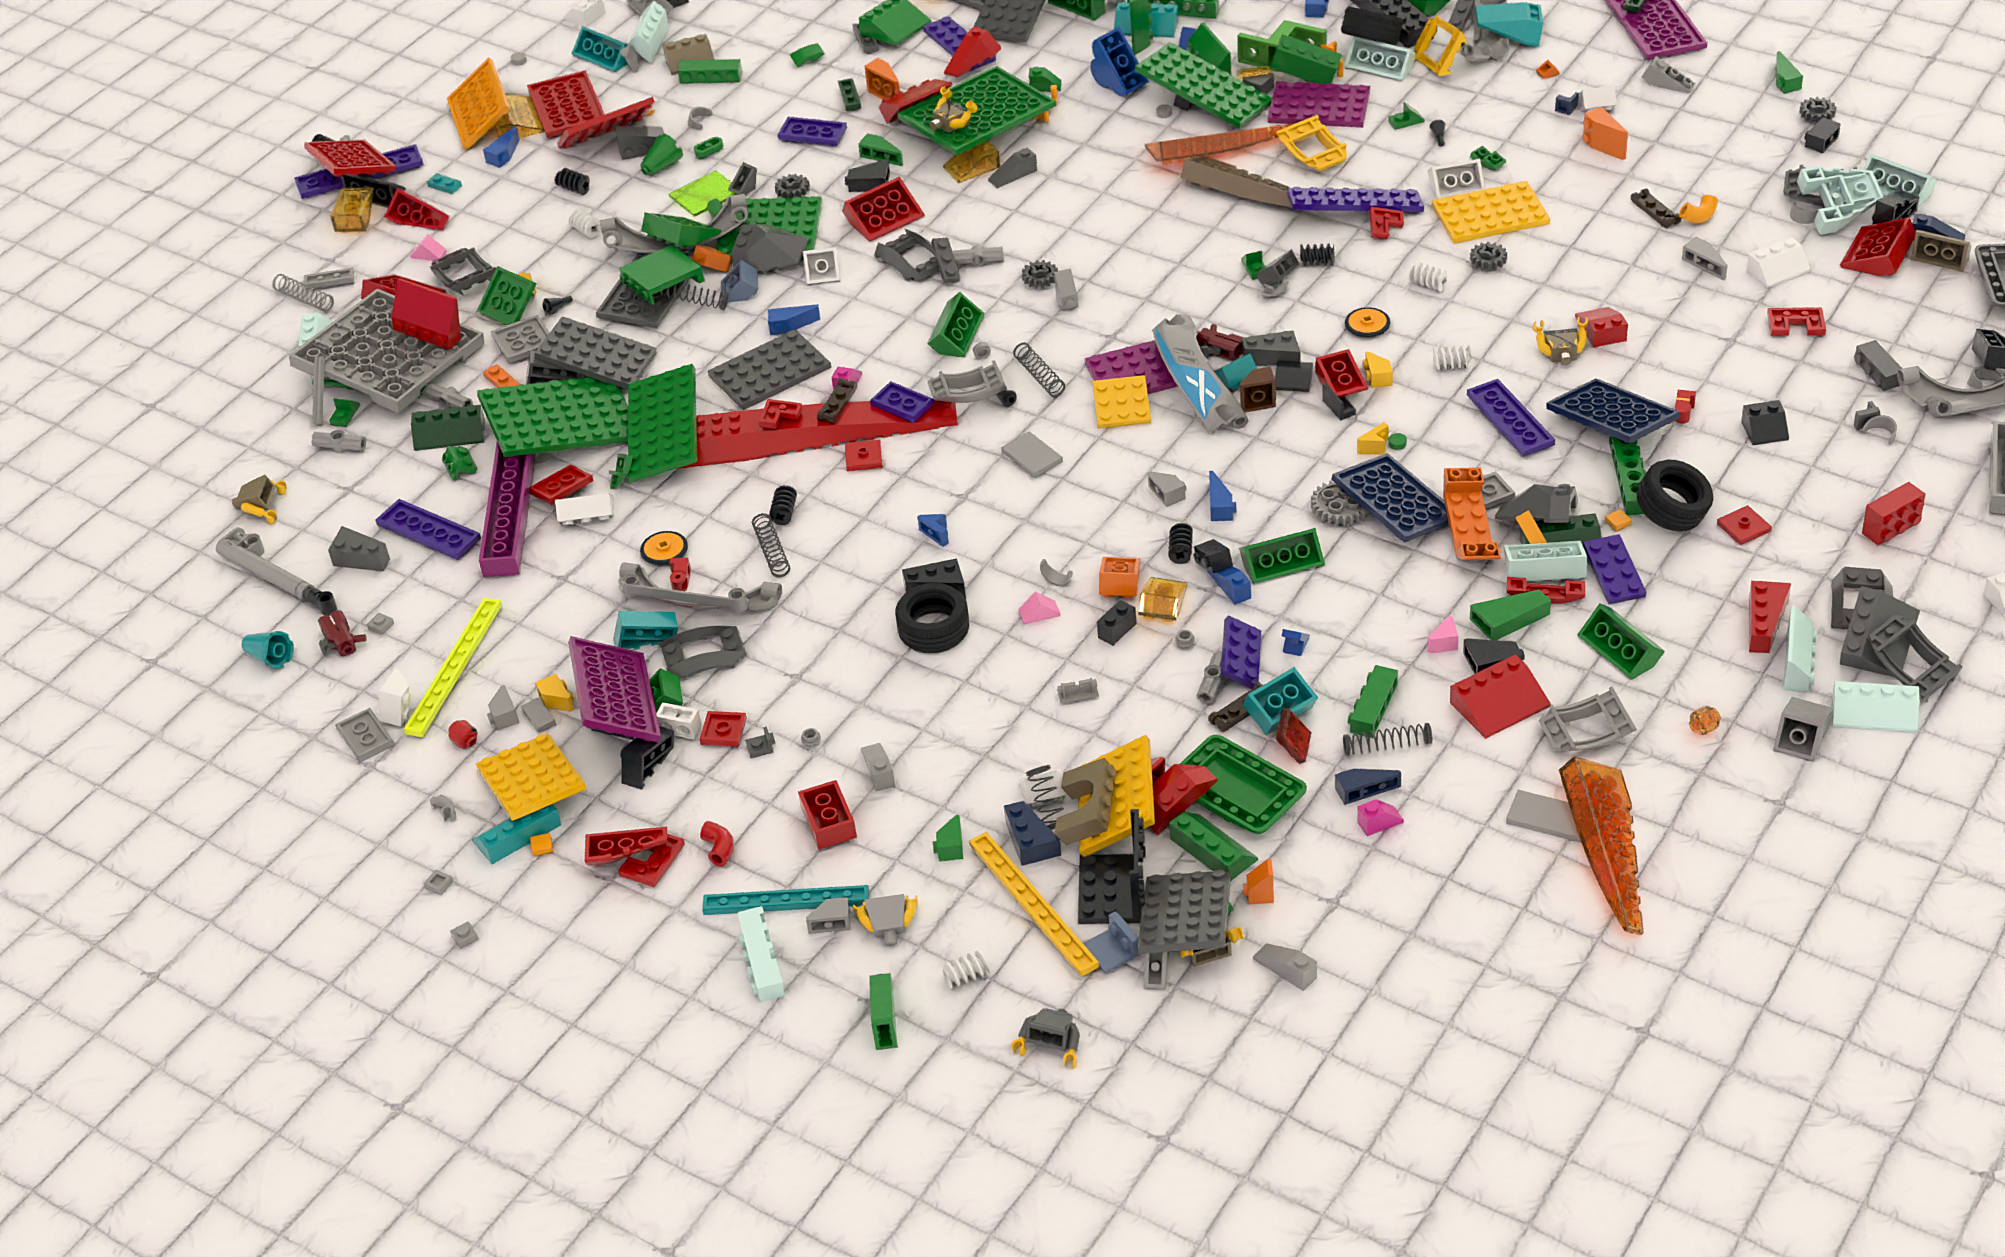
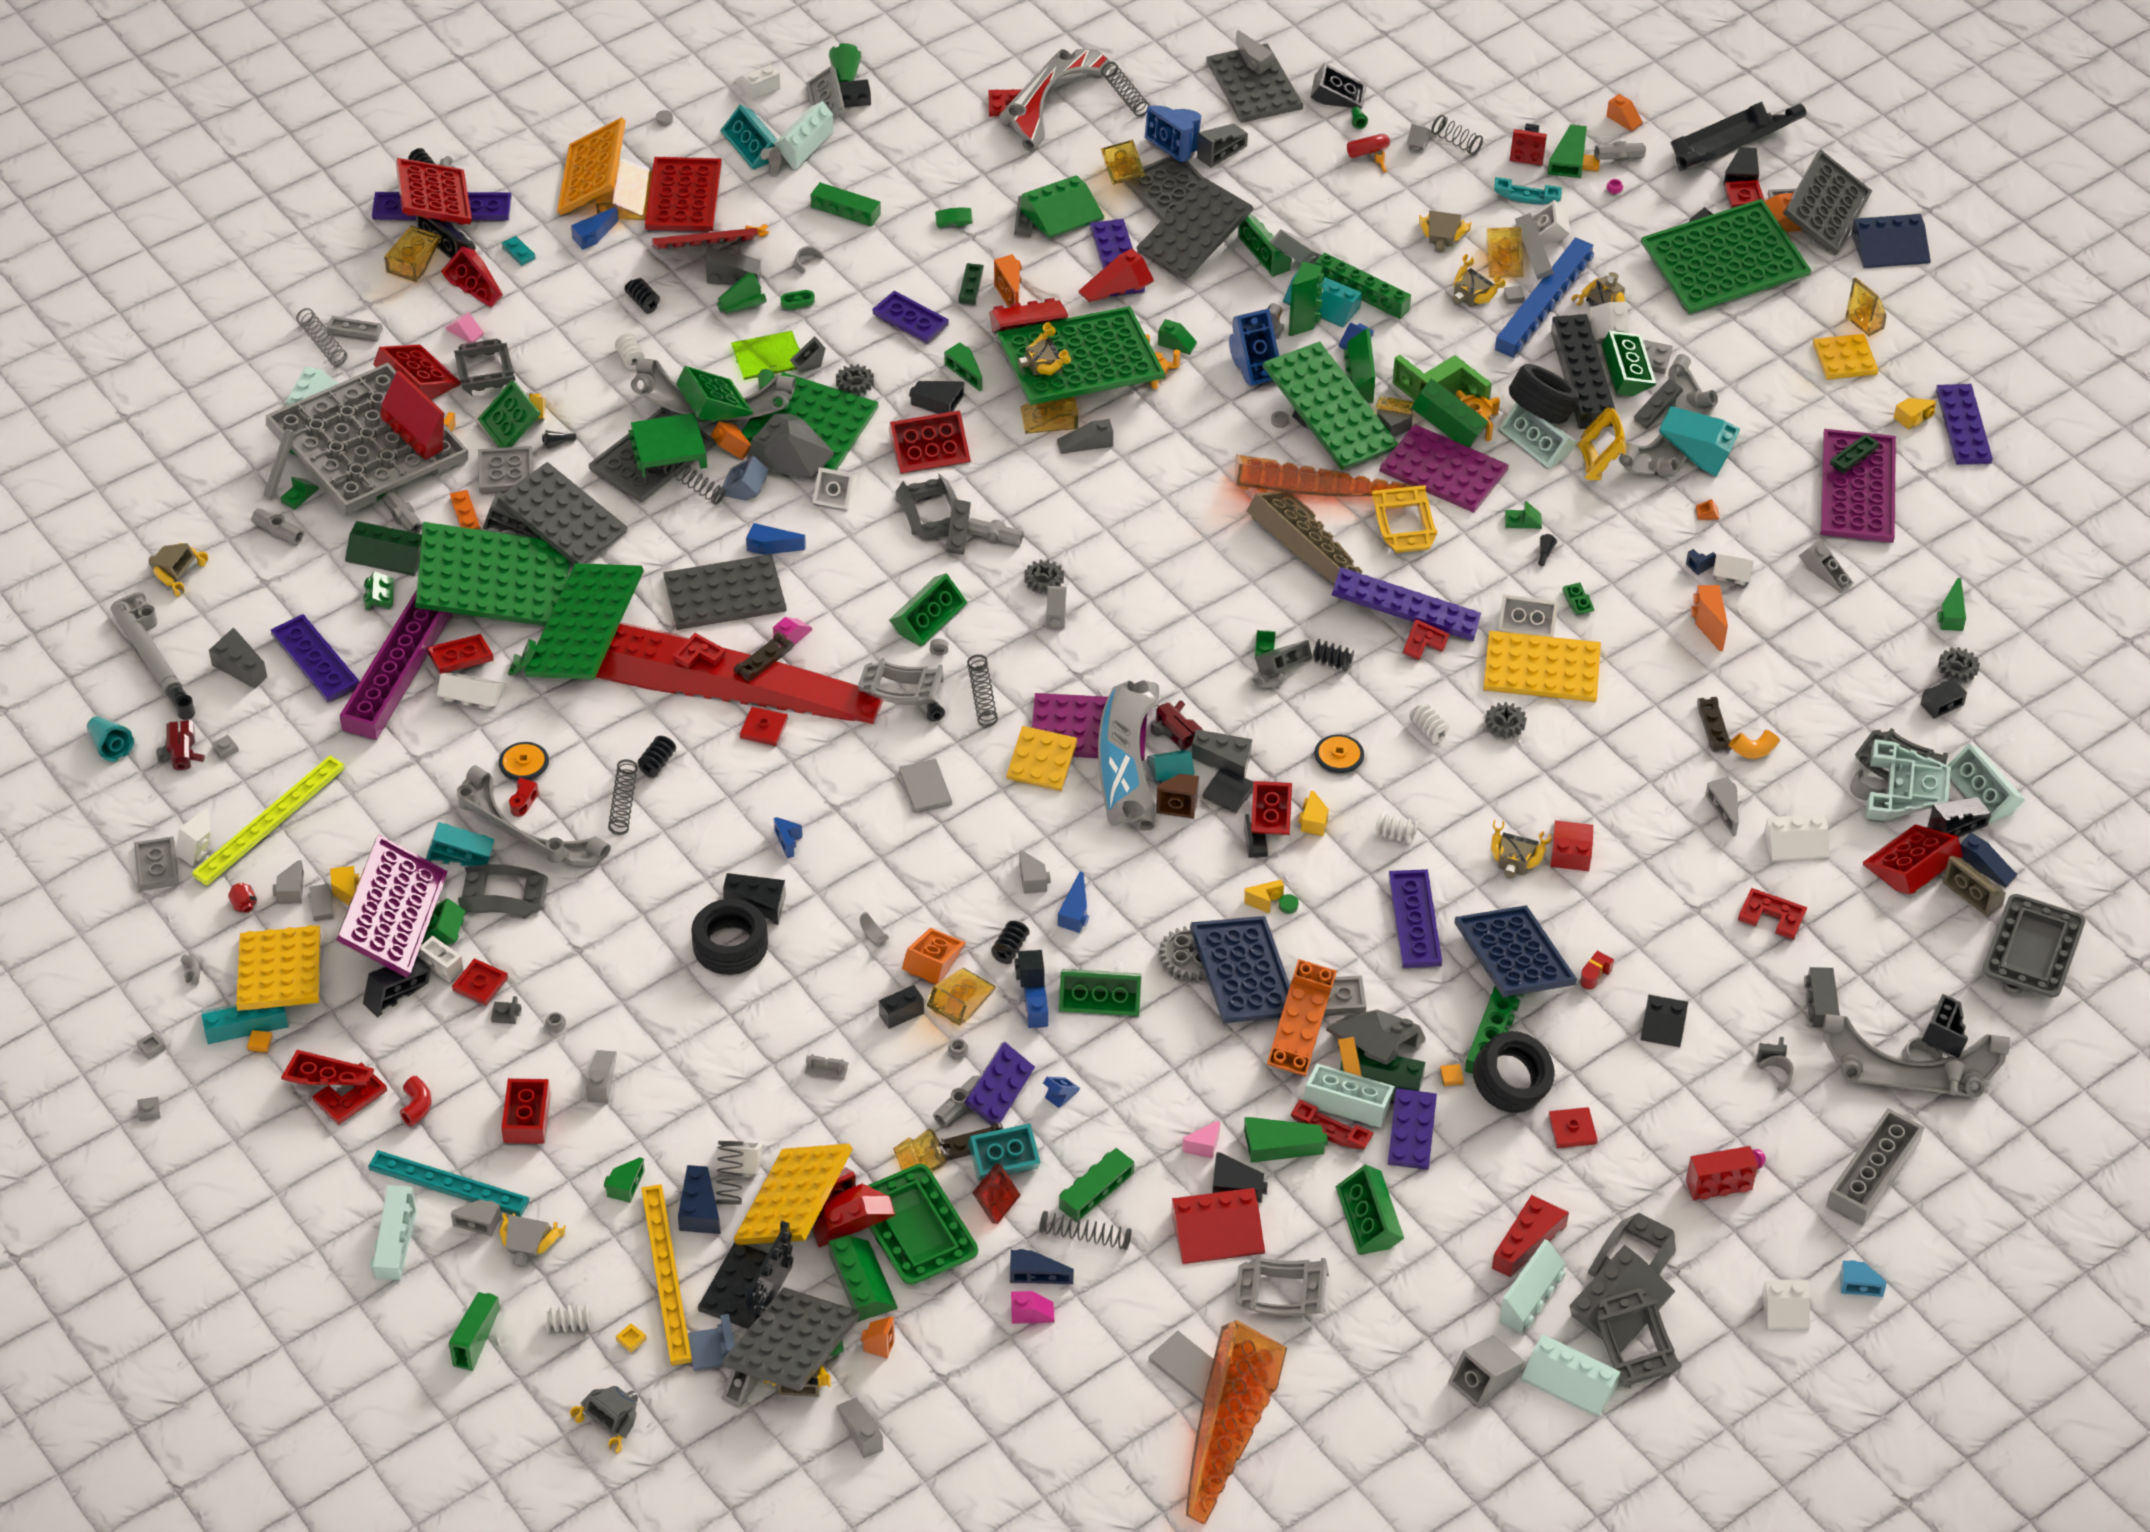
camera: 15 degrees right, 5 degrees up
dark tan slope [662,34,715,75] -> none
dark purple tile [870,381,934,423] -> none
bright pink slope [1019,591,1060,624] -> none
dark tan arch [1054,758,1116,846] -> none
clear orange head [1689,705,1721,735] -> none
none -> yellow plate [616,1323,647,1353]
none -> clear yellow slope [893,1128,947,1172]

